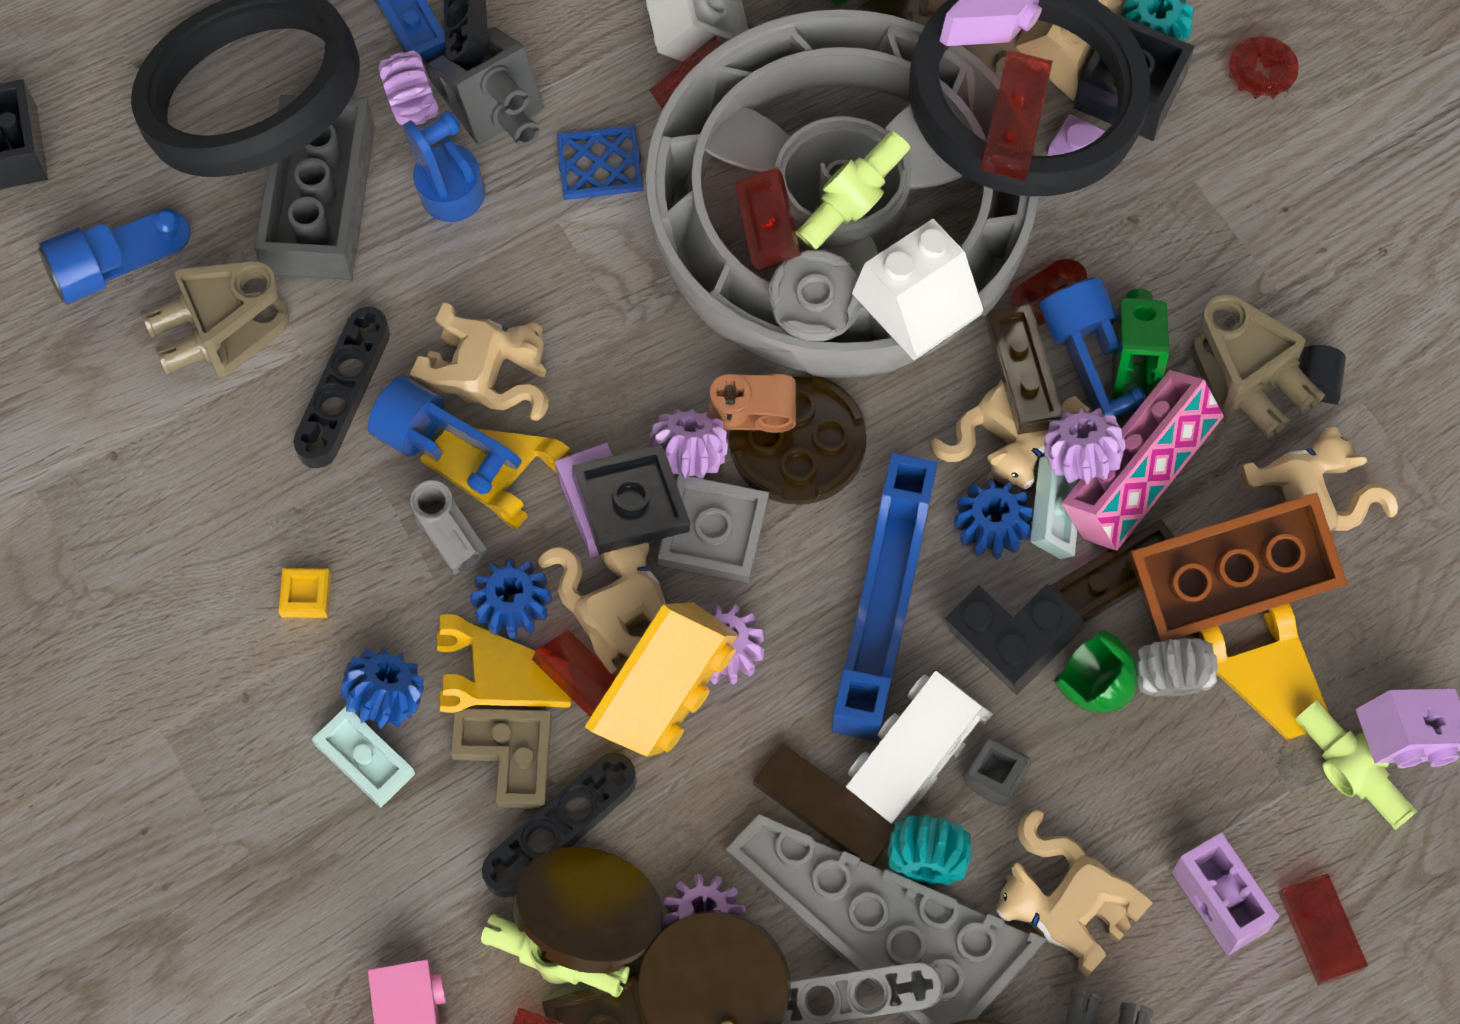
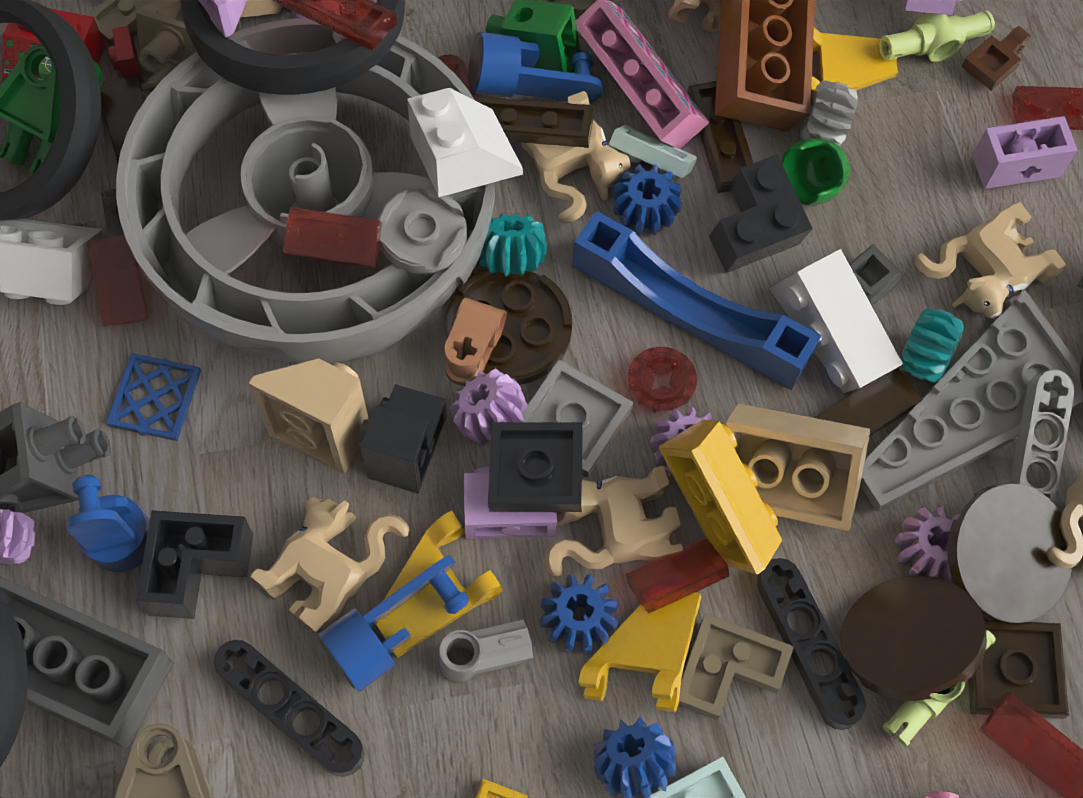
camera: 75 degrees left, 0 degrees up
yellowish green pin [795,130,911,250] -> none
lavender gear [1044,406,1125,485] -> none
none -> black brick [136,510,253,619]
none -> tan slope [248,358,369,475]
none -> black brick [357,384,447,494]
none -> teal gear [479,213,547,276]
none -> clear red gear [628,347,697,413]
none -> tan slope [726,403,870,531]
none -> reddish brown plate [962,26,1030,91]

